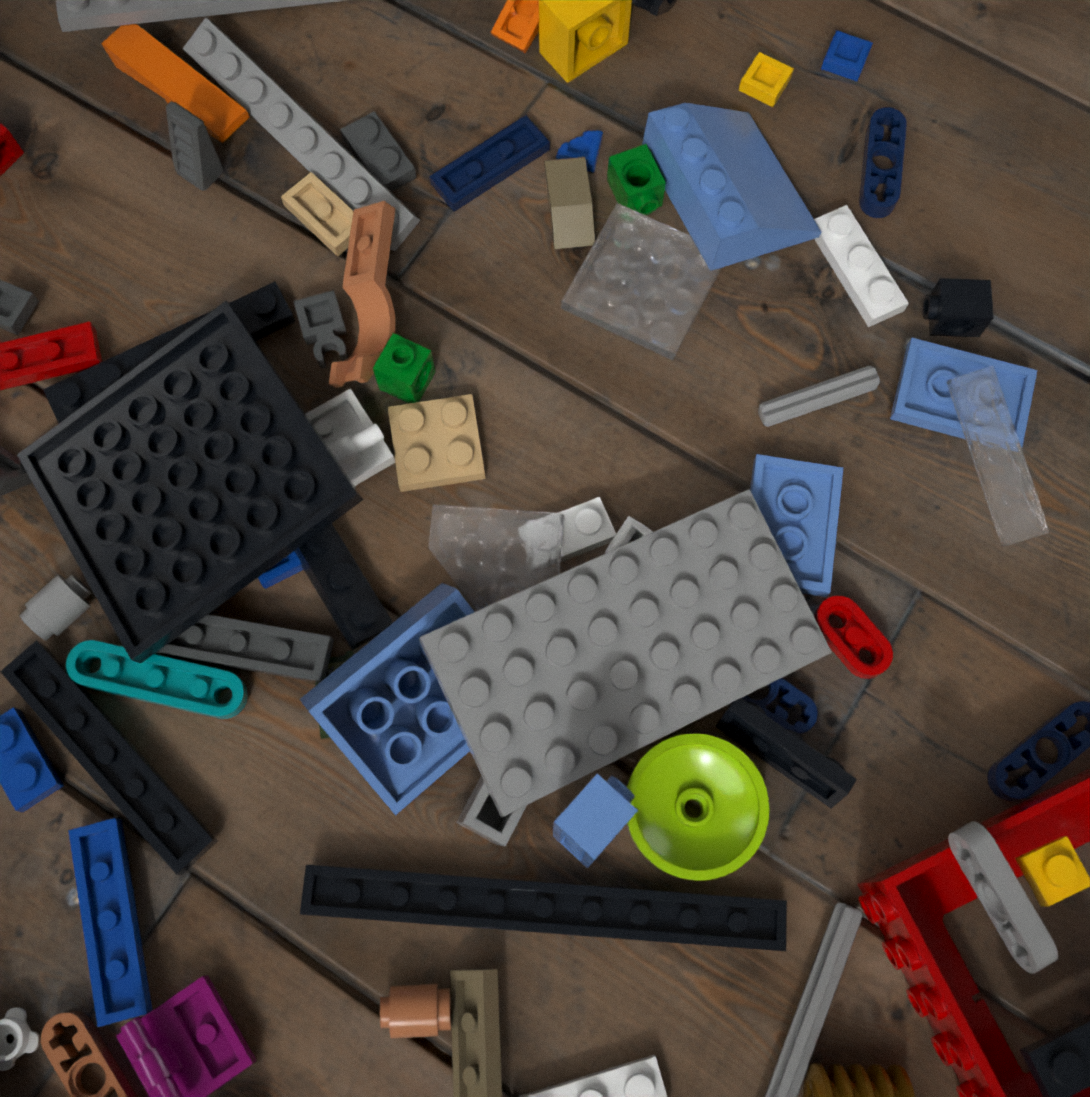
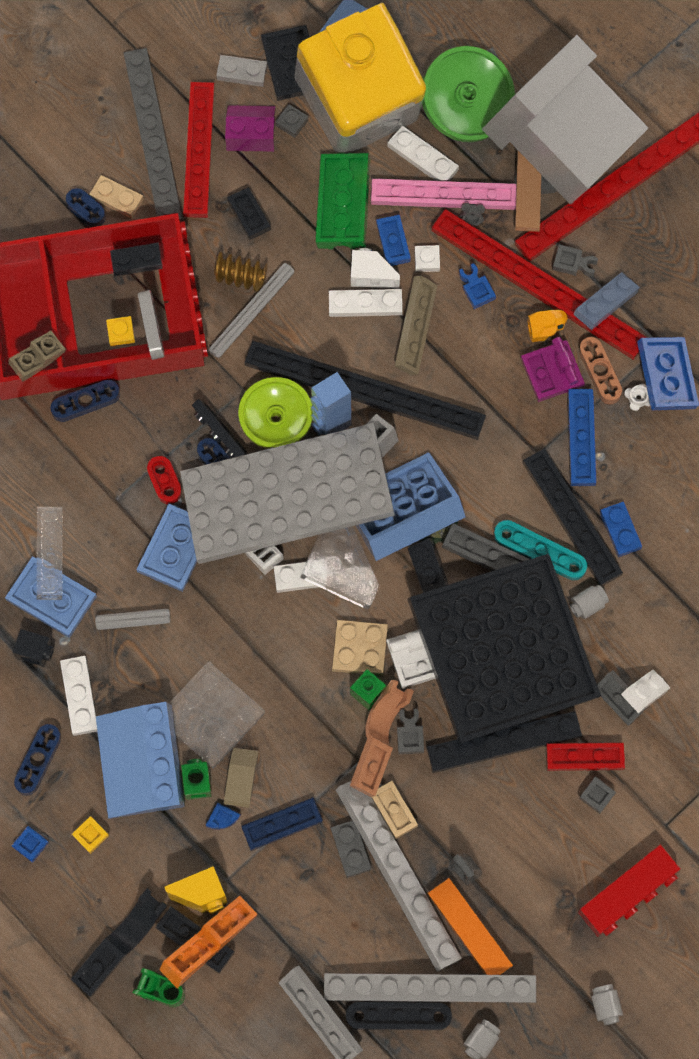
camera: 165 degrees left, 0 degrees up
nougat brick [380,984,451,1039] -> none

